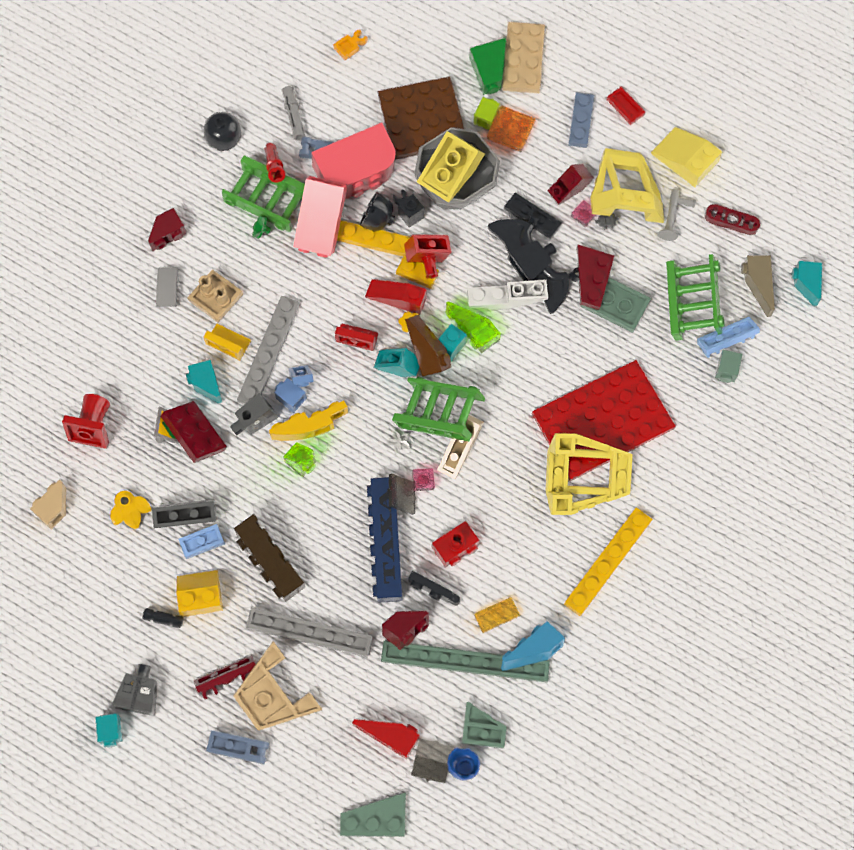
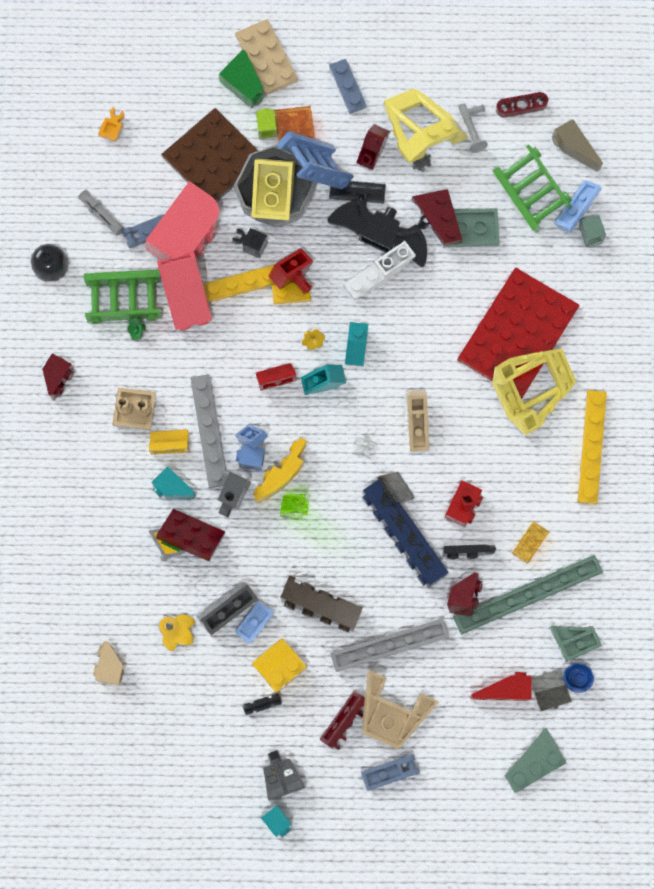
camera: 30 degrees left, 5 degrees up
red plant [62,394,110,449] -> none
light grey slope [156,268,178,307] -> none
red pin [264,143,286,183] -> none
black cylinder [359,192,395,231] -> none
red slope [365,279,427,315] -> none
bright green fence [392,377,485,442] -> none
reddish brown slope [405,315,452,377] -> none
clear pink plate [412,468,435,491] -> none
clear neon green slope [445,301,501,354] -> none
dark azure slope [501,621,565,671] -> none
clear pink plate [571,200,597,228] -> none
red tile [606,86,646,125] -> none
light yellow slope [651,127,722,187] -> none
teal slope [791,261,822,306] -> none
none -> medium blue fence [277,131,354,189]

